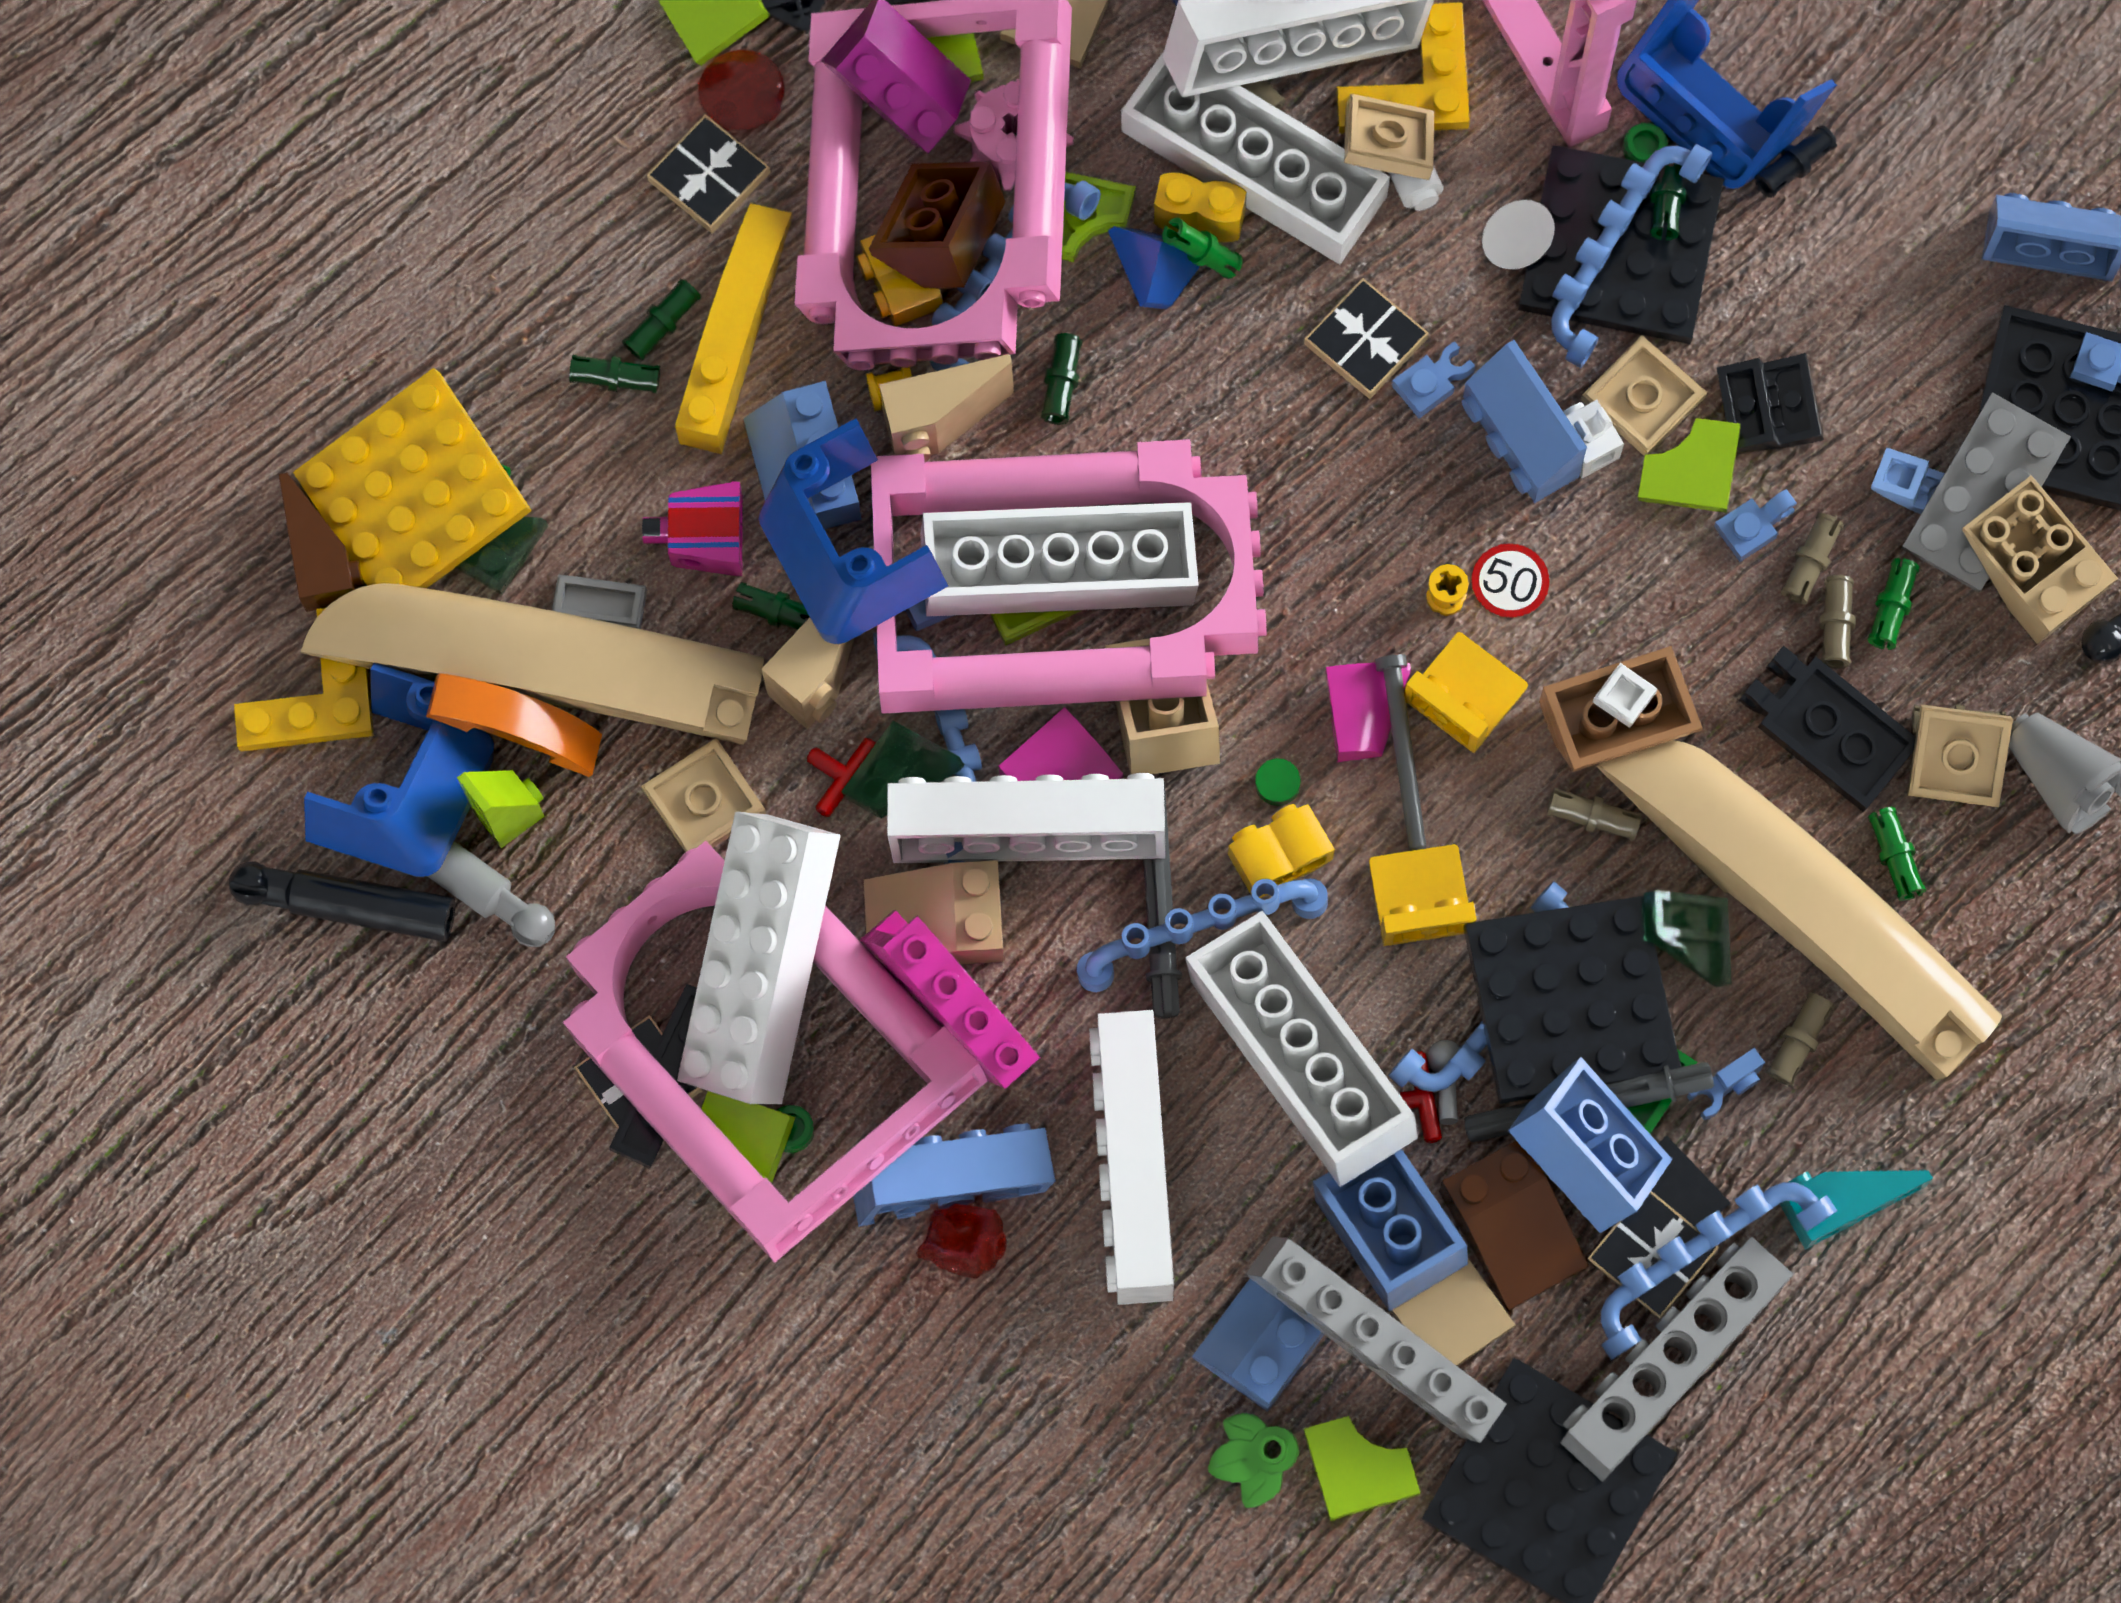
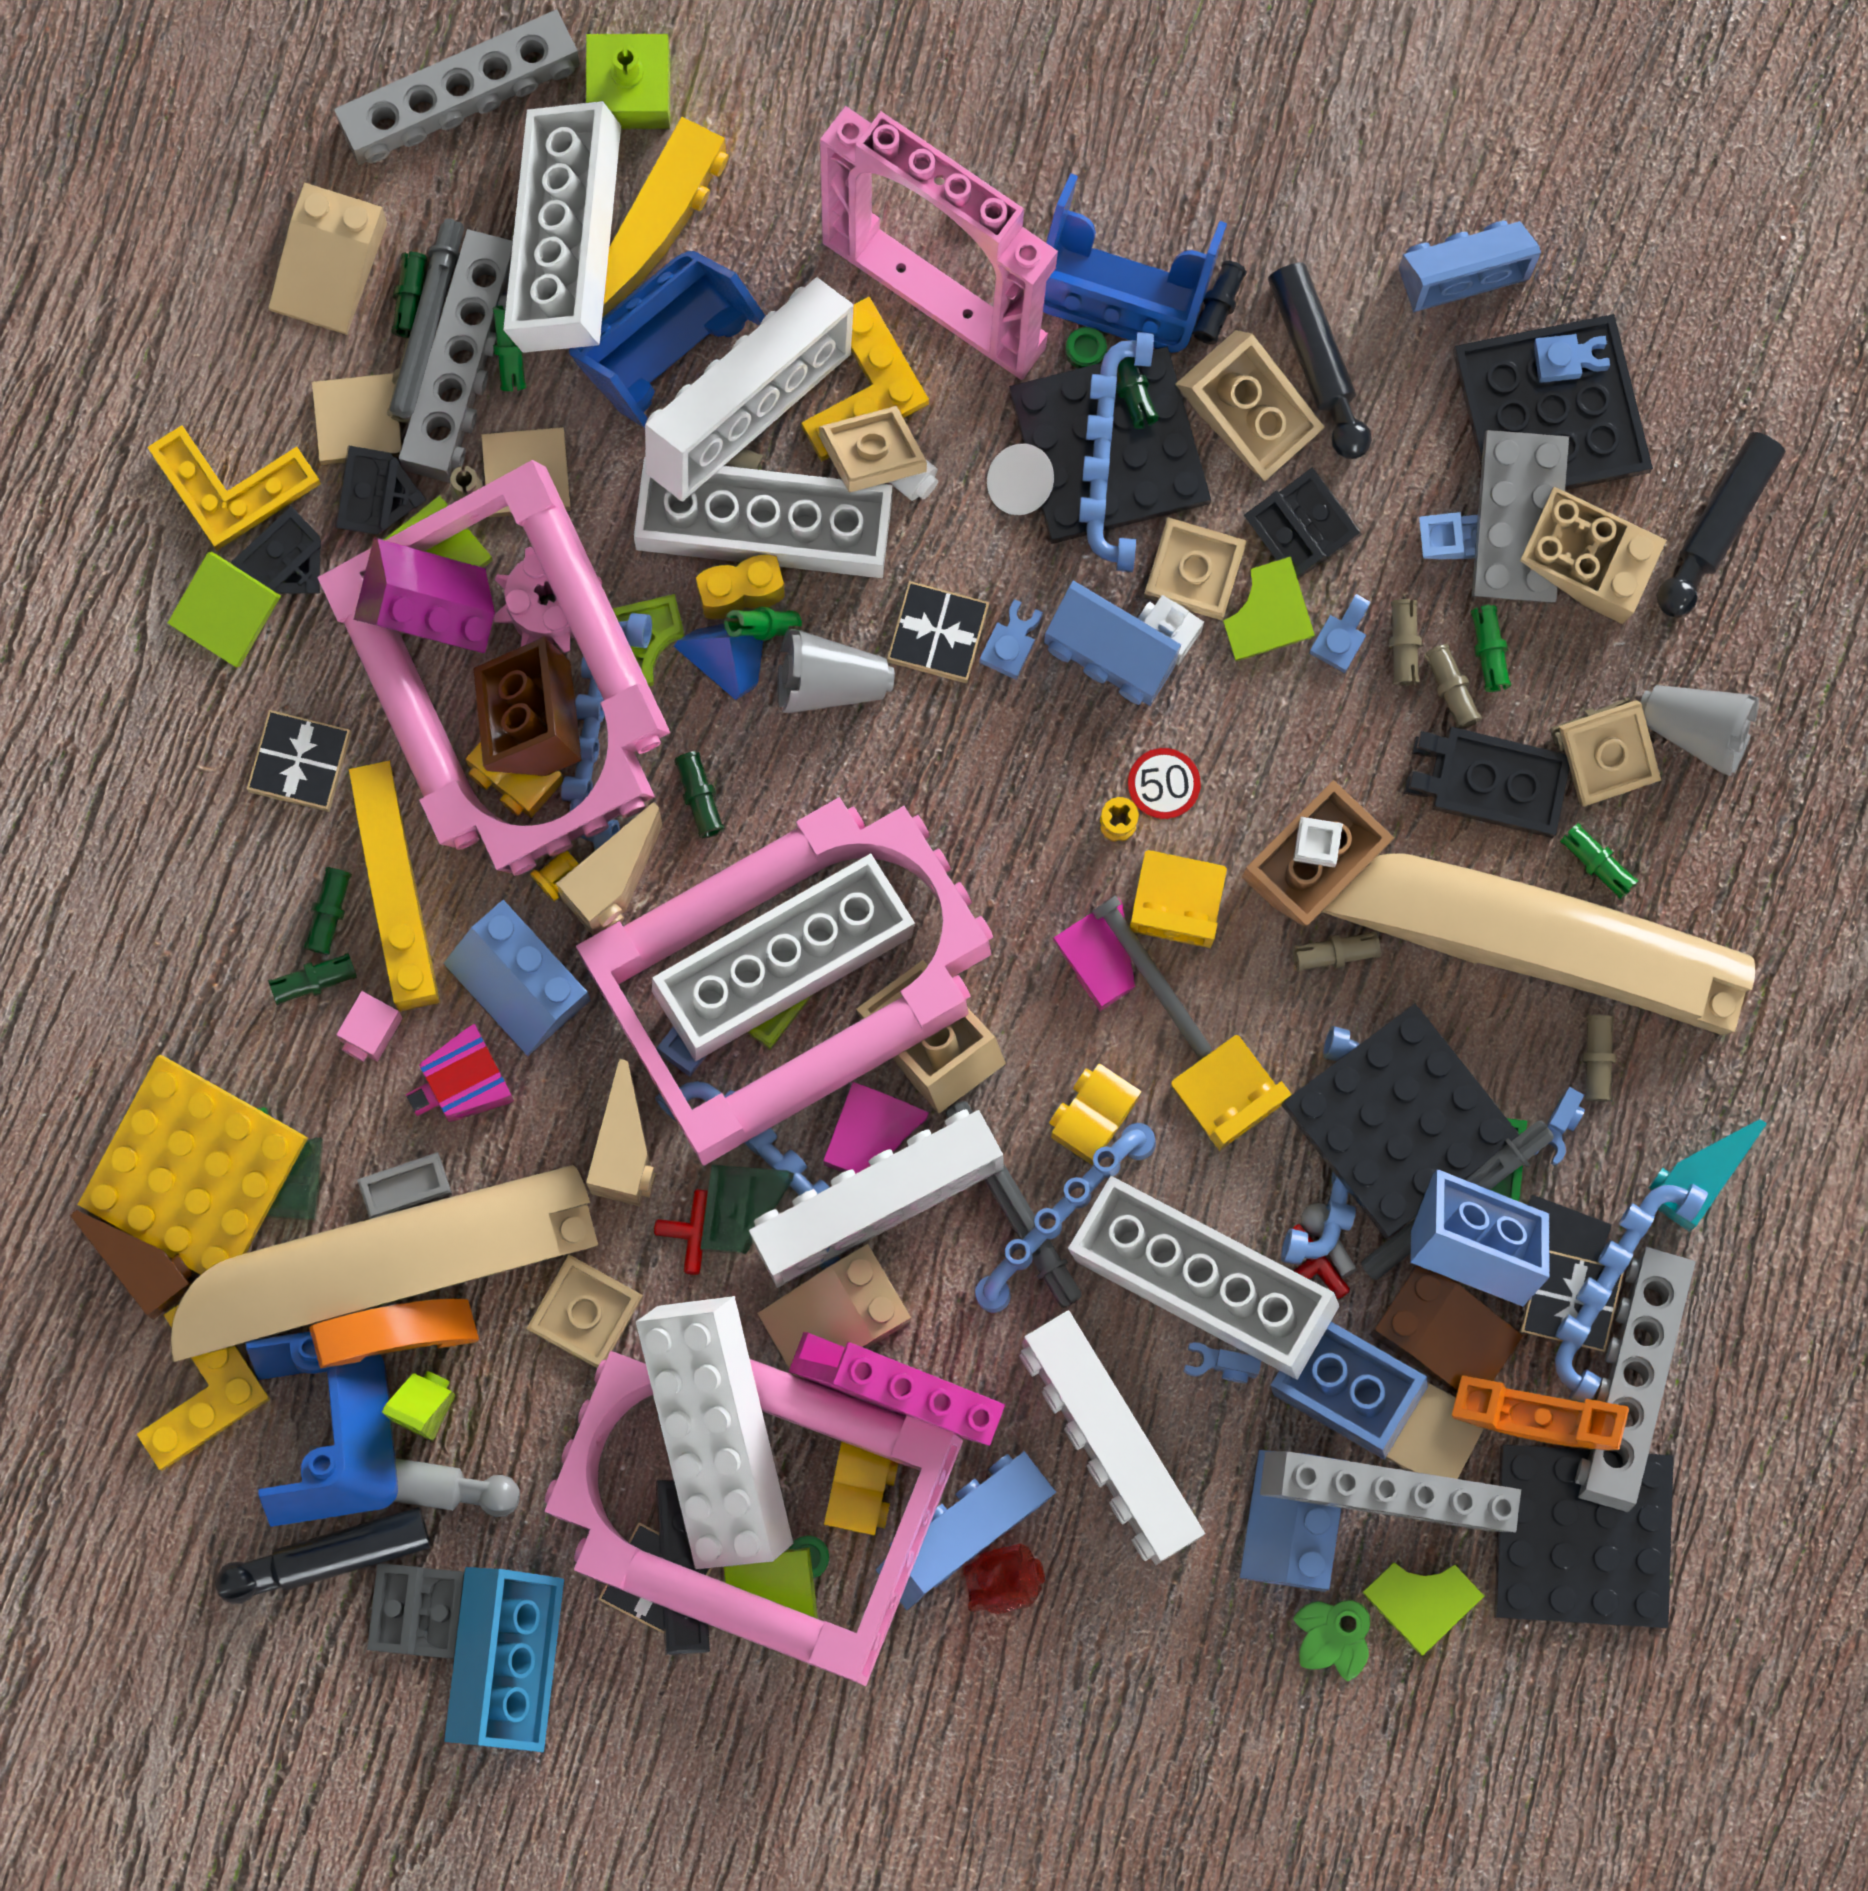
camera: 35 degrees left, 5 degrees up
clear red dish [698,50,785,131] -> none
dark green pin [732,582,810,630] -> none
blue windscreen [759,418,948,644] -> none
green tile [1255,758,1301,806] -> none
clear green wing [1644,890,1732,987] -> none
none -> bright pink brick [336,991,403,1062]
none -> dark grey slope [367,1563,465,1659]
none -> dark azure slope [444,1567,564,1752]
none -> light grey cone [777,629,895,713]
none -> yellow brick [824,1441,898,1536]
none -> tan slope [1175,330,1325,482]
none -> medium blue plate [1183,1342,1261,1383]
none -> black piece [1267,262,1372,459]
none -> orange slope [1452,1375,1629,1450]

